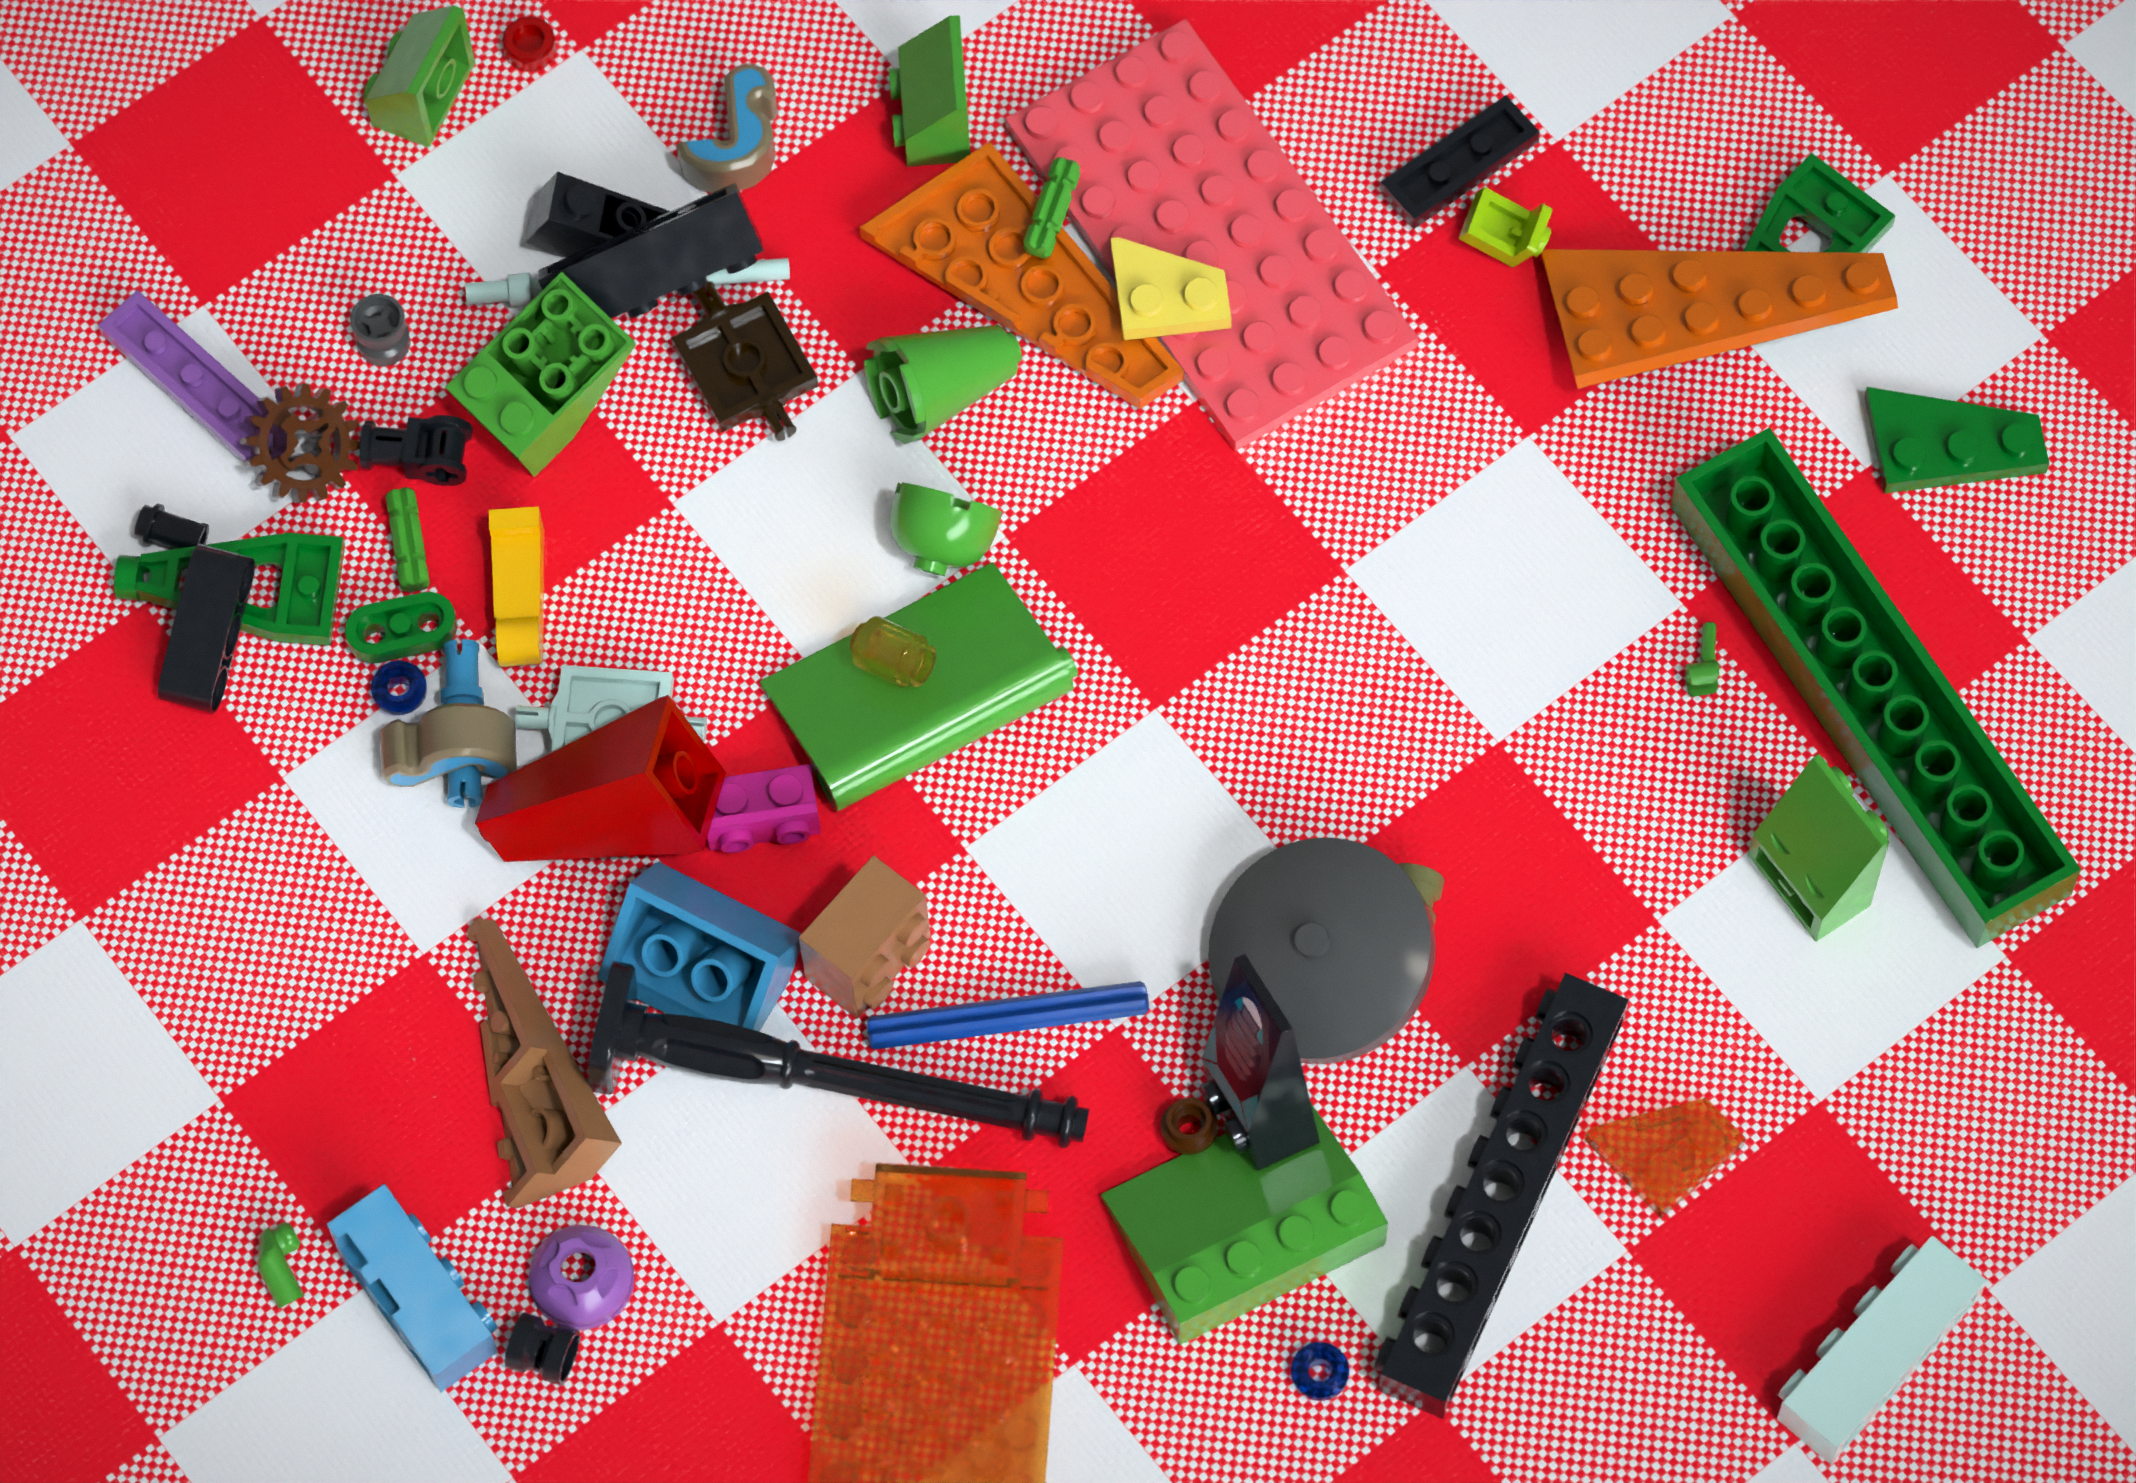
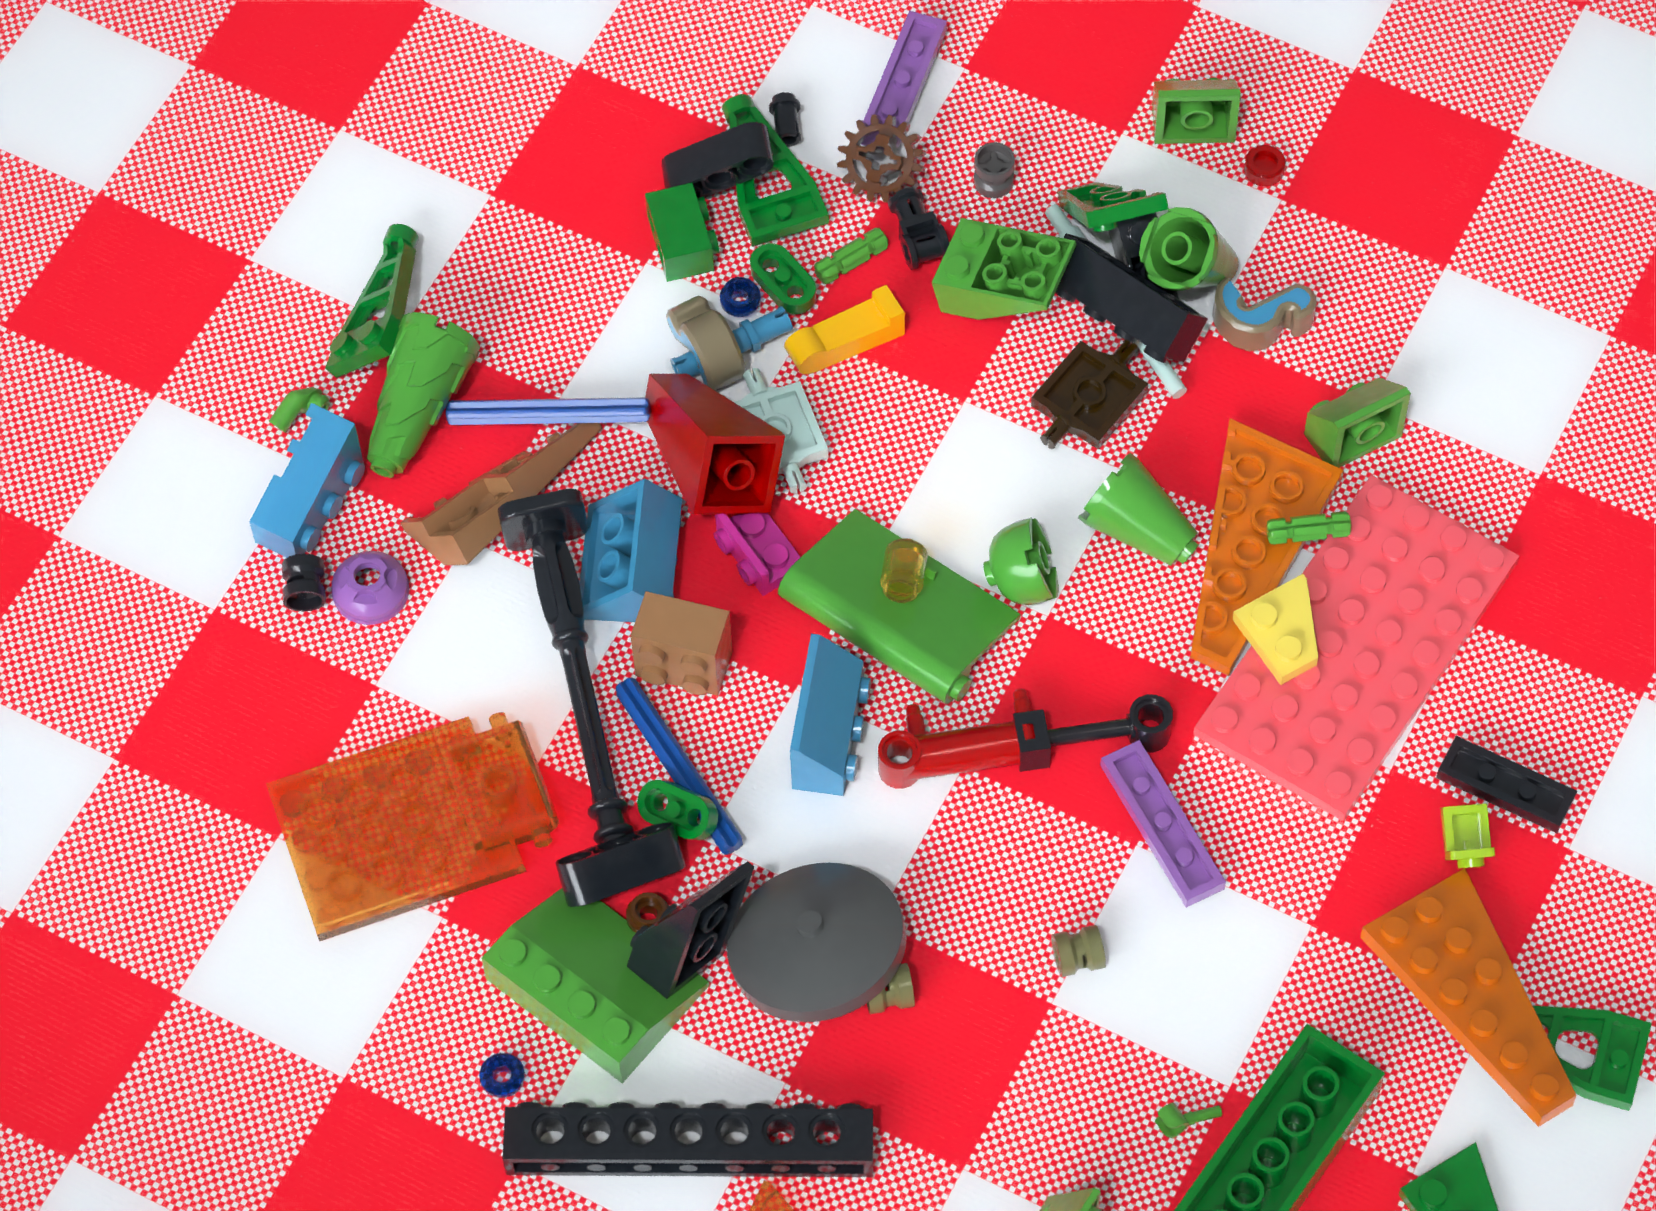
camera: 65 degrees right, 5 degrees down
none -> green plate [325,224,419,378]
none -> bright green cone [367,312,480,478]
none -> axle [446,397,651,425]
none -> black beam [555,822,686,907]
none -> green plate [637,780,718,840]
none -> green brick [645,183,719,282]
none -> dark azure slope [790,634,871,796]
none -> piece [878,688,1173,789]
none -> olive wheel [1051,925,1106,977]
none -> green wing [1057,182,1169,232]
none -> medium lavender plate [1100,740,1226,908]
none -> bright green cone [1139,207,1238,291]

